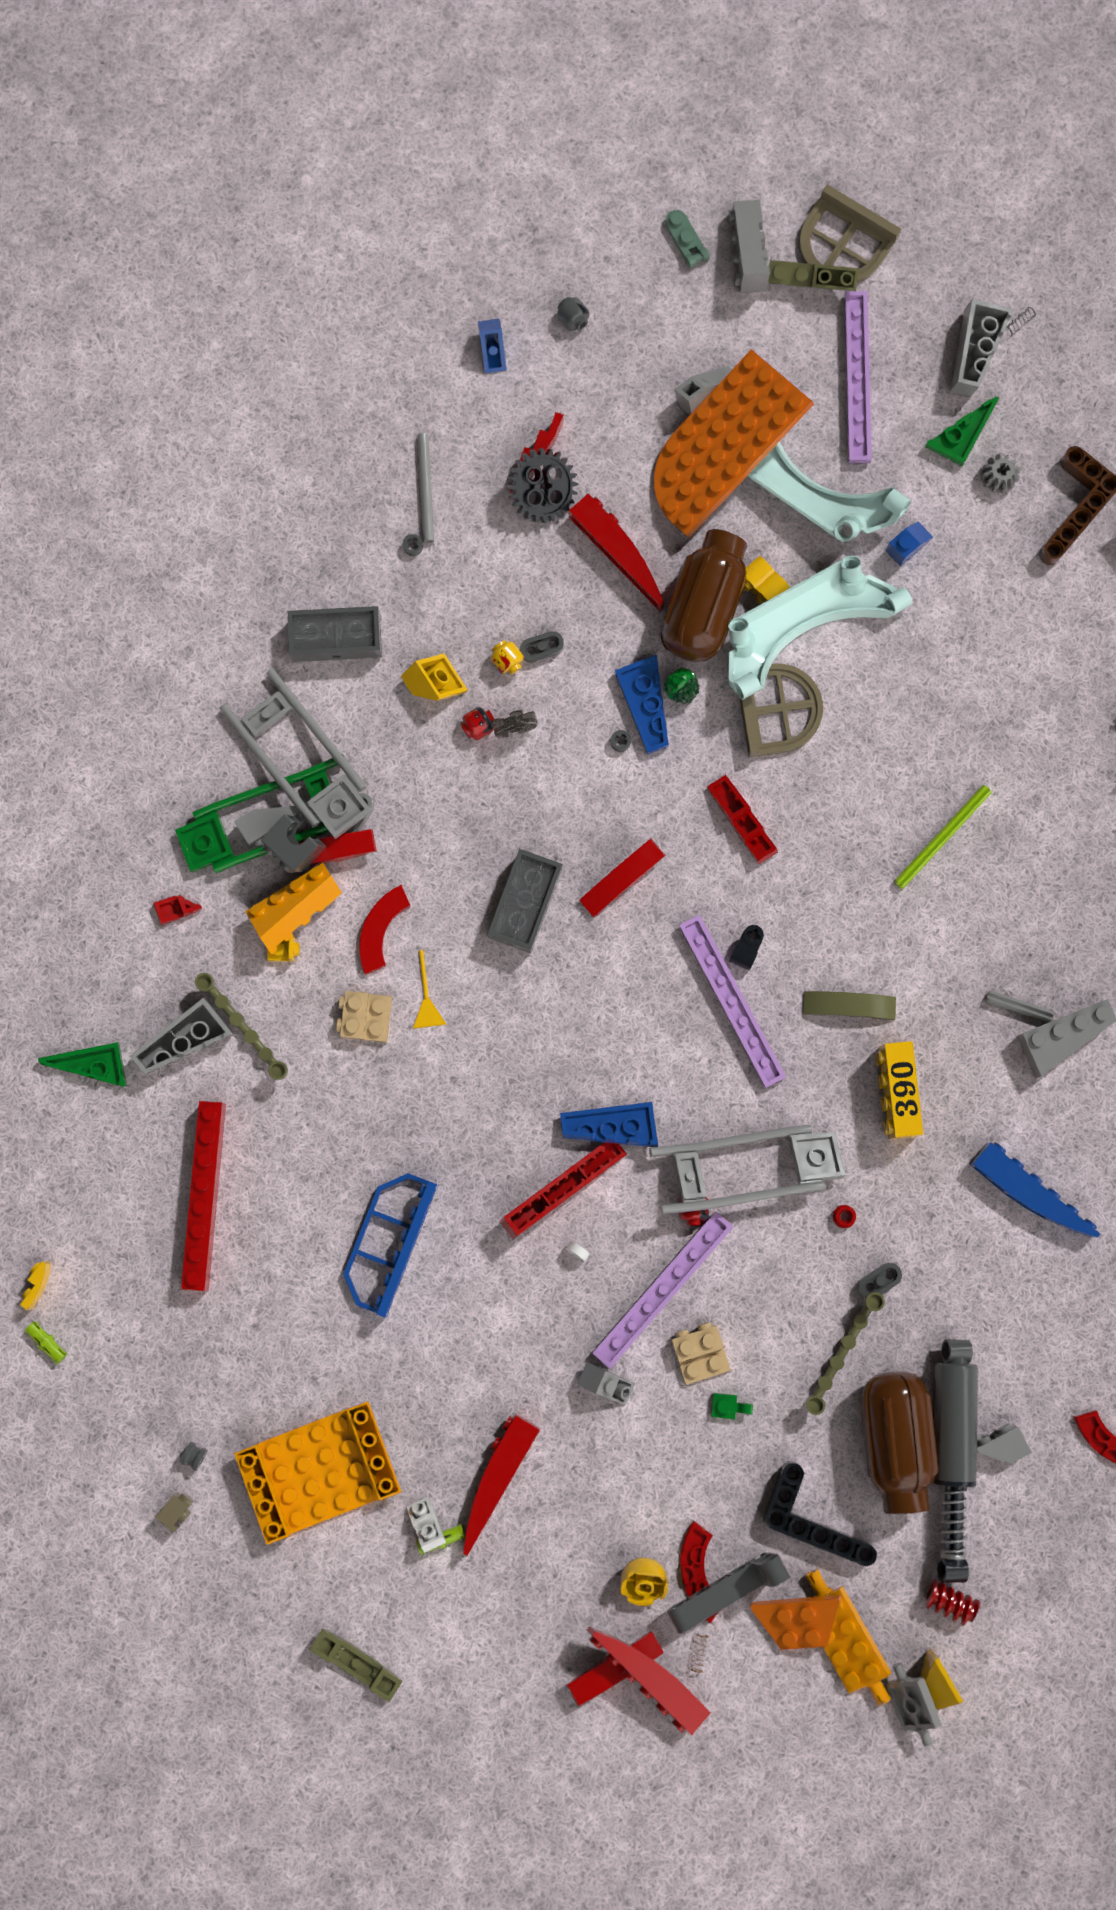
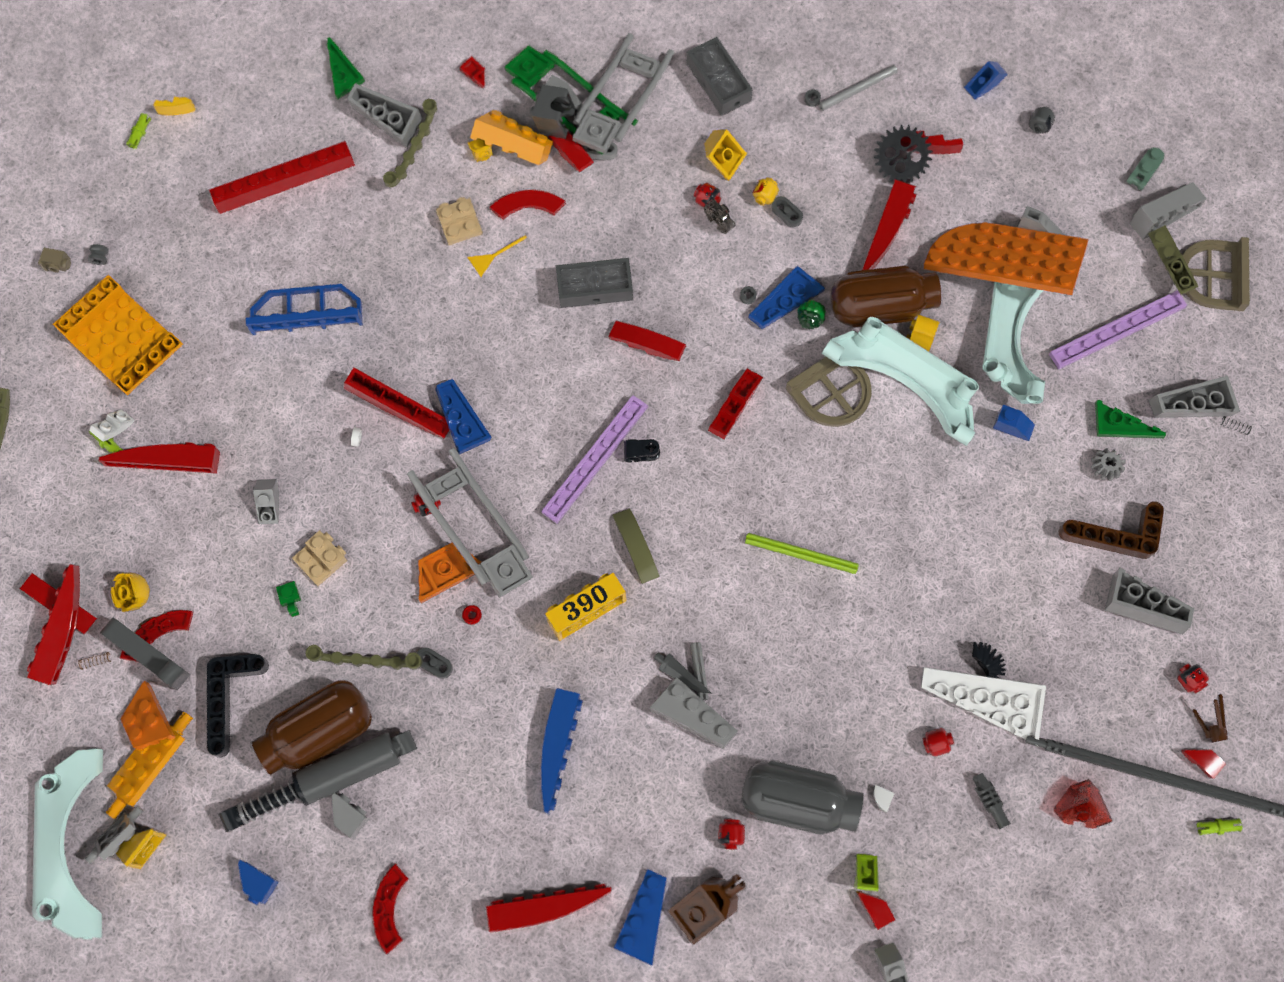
camera: 65 degrees right, 10 degrees down
lavender plate [592,1211,733,1369] -> none
red piece [926,1579,980,1626] -> none
none -> light aqua panel [32,749,103,939]
none -> blue slope [238,860,279,905]
none -> orange wing [418,543,483,603]
none -> dark grey bar [654,653,712,694]

